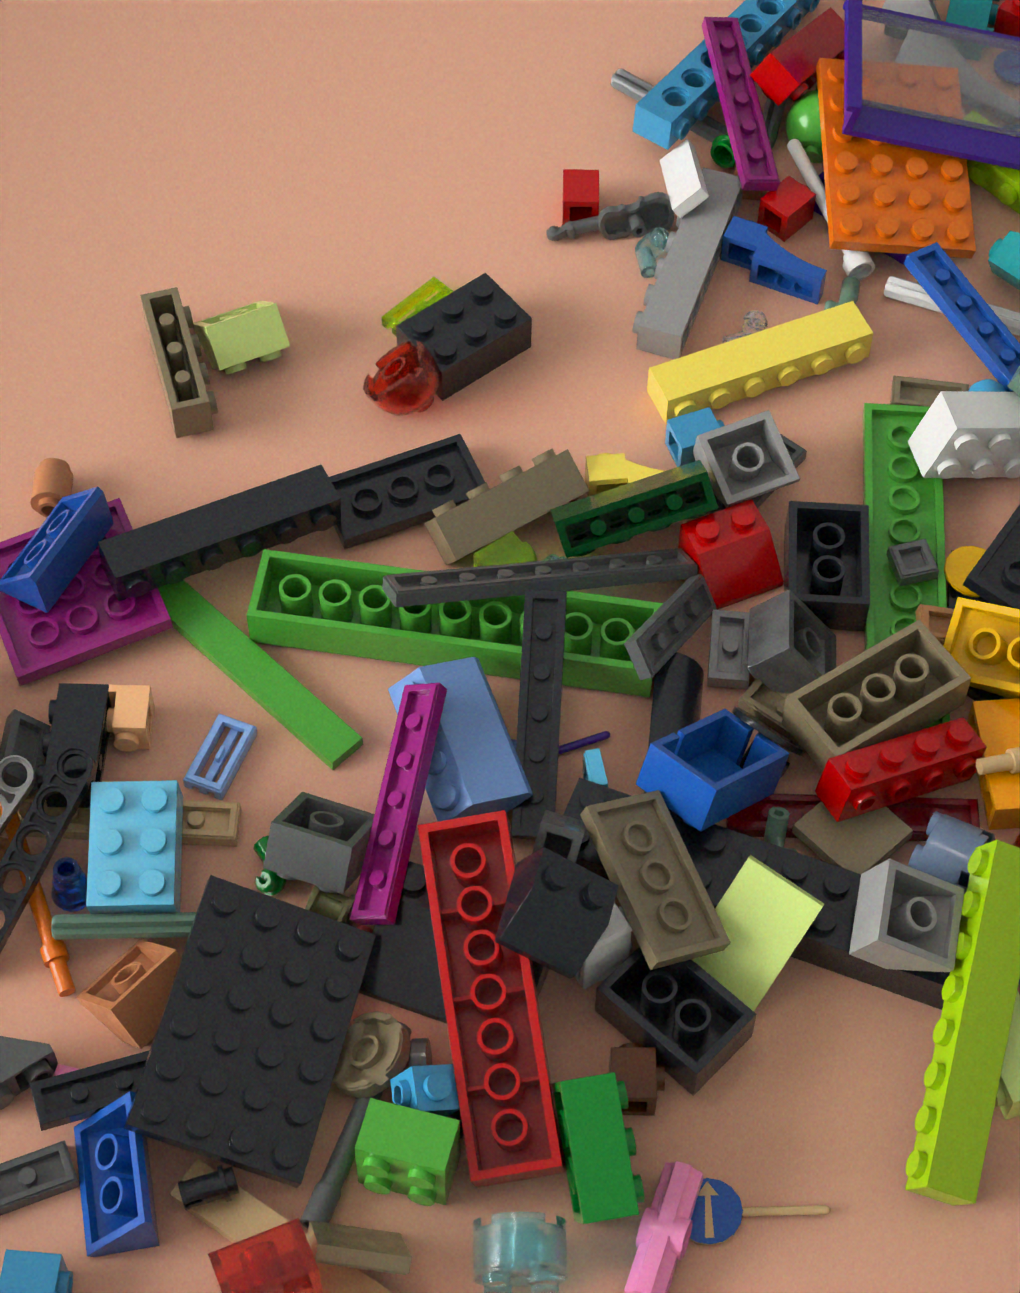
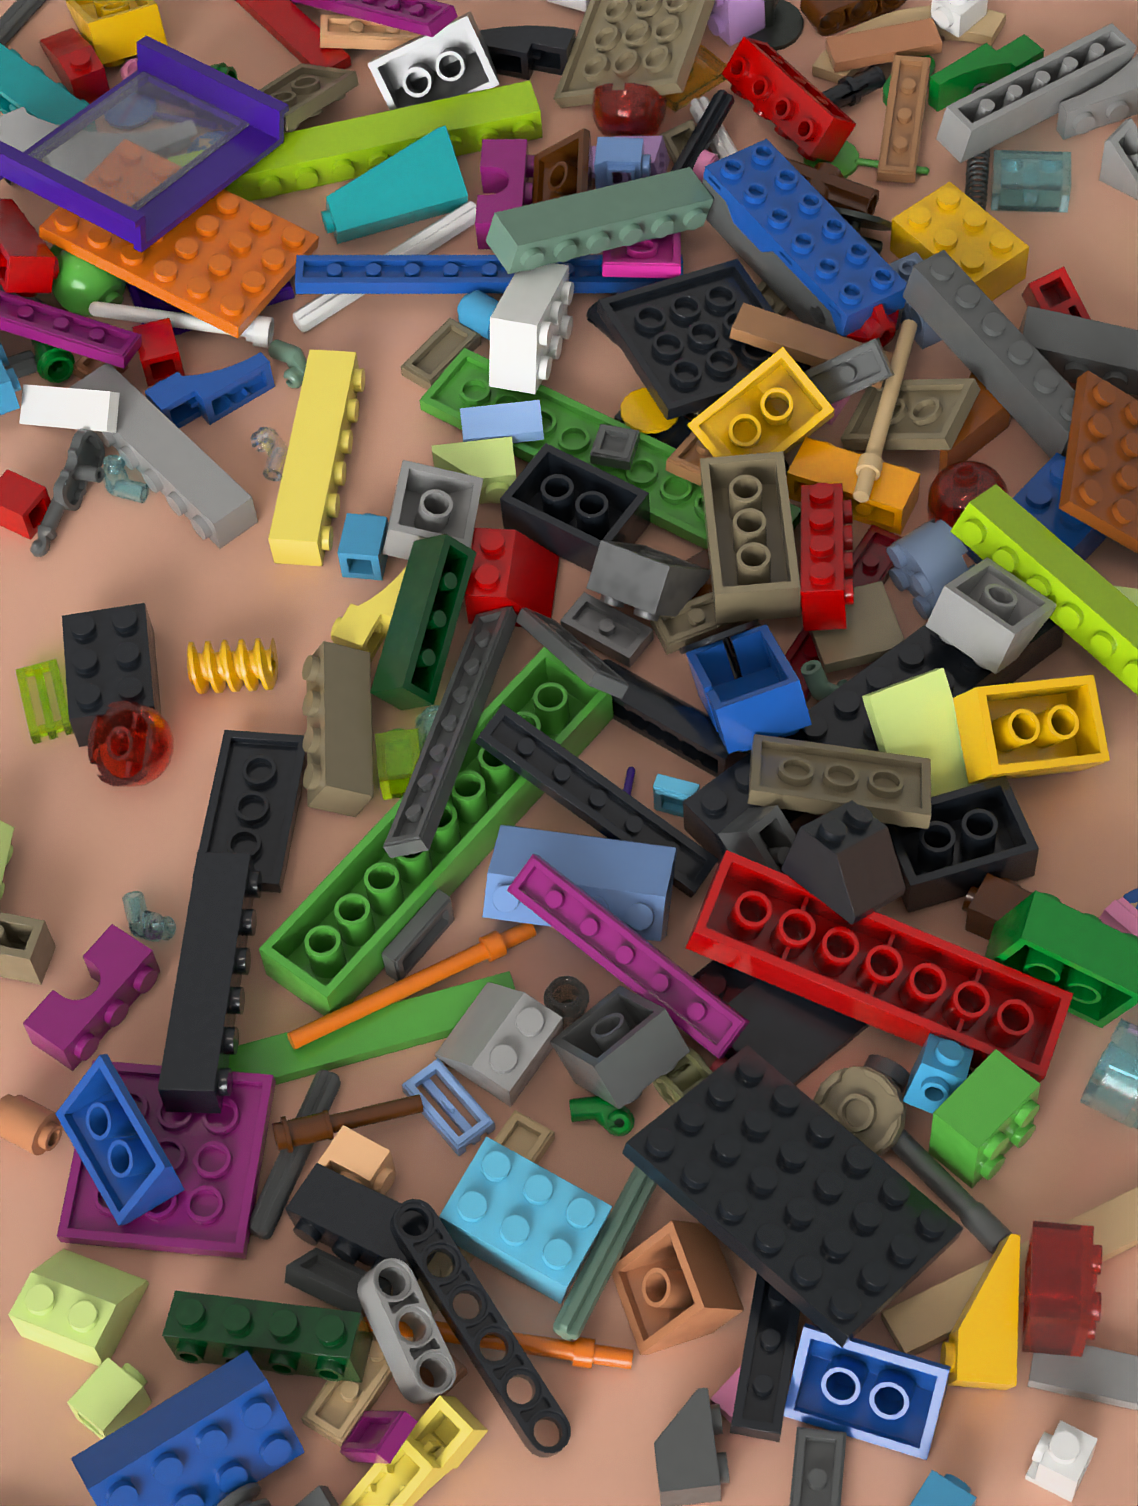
camera: 55 degrees left, 0 degrees up
clear blue cone [51,857,87,912] -> none
black pin [178,1164,239,1211] -> none
dark tan tile [307,1220,412,1275] -> none
none -> magenta arch [23,924,161,1071]
none -> clear light blue arm [122,891,176,942]
none -> yellow piece [187,638,278,694]
none -> dark grey axle [249,1069,341,1240]
none -> reddish brown pin [272,1094,424,1153]
none -> orange bar [287,923,537,1050]
none -> dark grey tile [381,889,454,981]
none -> yellowish green slope [431,437,516,504]
none -> light grey slope [435,982,563,1107]
none -> light blue tile [460,400,544,443]
none -> clear smoke cone [543,976,589,1031]
none -> yellow slope [940,1234,1020,1390]
none -> yellow brick [953,675,1110,784]

